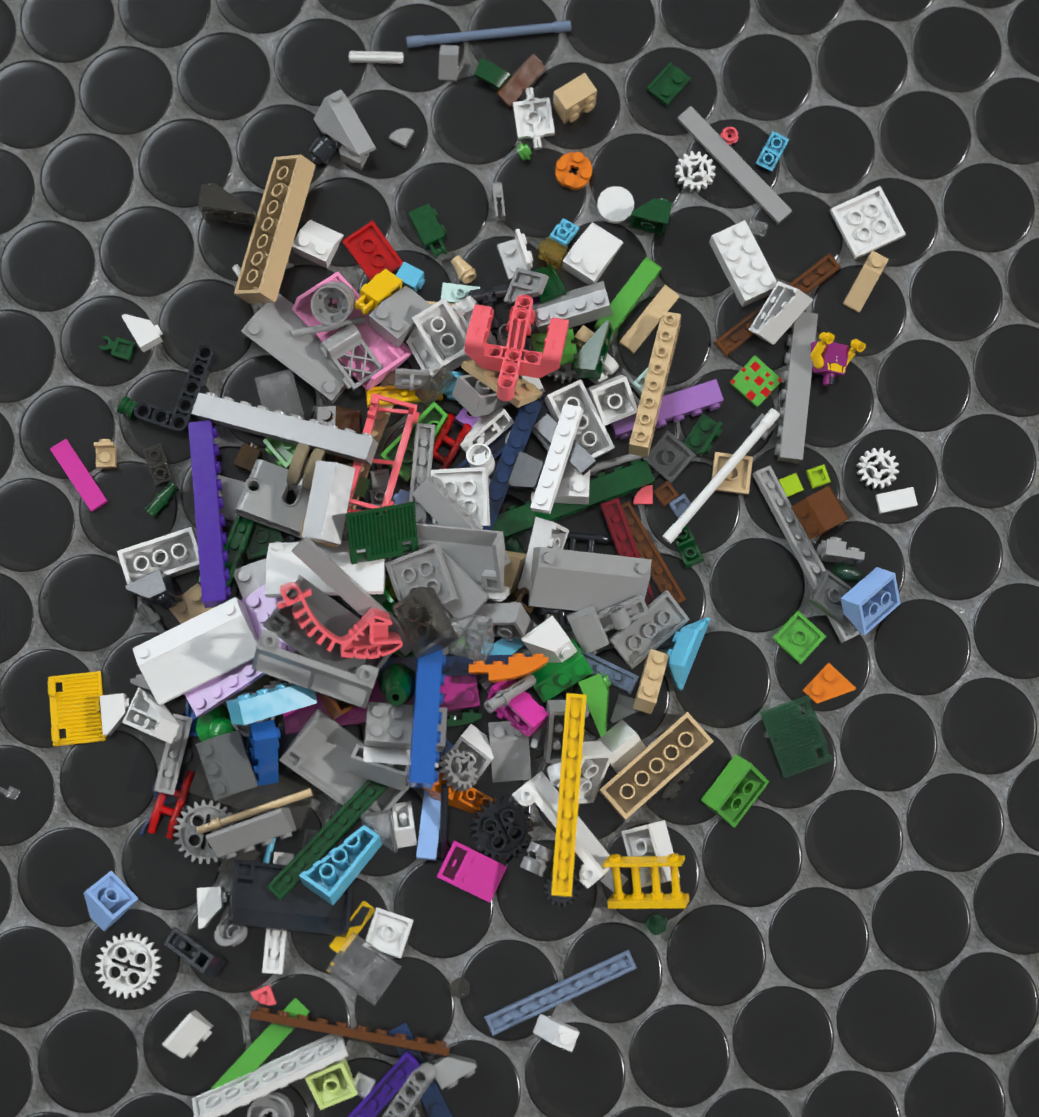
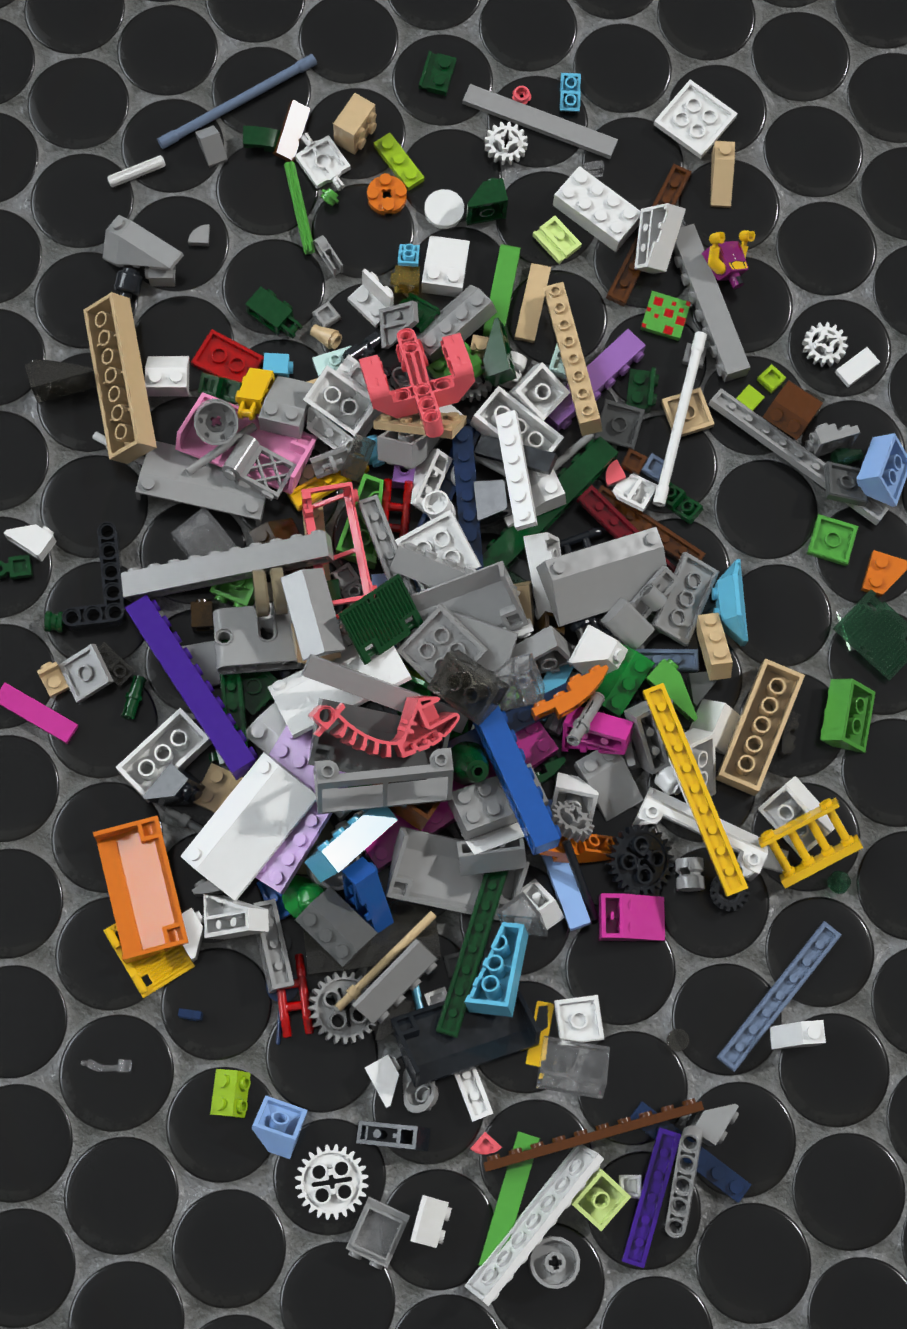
camera: 25 degrees left, 5 degrees down
none -> light grey plate [59,644,114,702]
none -> orange slope [93,815,189,964]
none -> dark blue tile [178,1008,203,1022]
none -> dark green slope [198,372,242,403]
none -> lime bracket [210,1069,251,1118]
none -> bright green axle [284,161,315,255]
none -> light grey tile [312,301,341,328]
none -> window [346,1197,410,1270]
none -> lime plate [374,133,425,191]
none -> yellowish green plate [533,216,582,264]
none -> white slope [612,473,657,512]

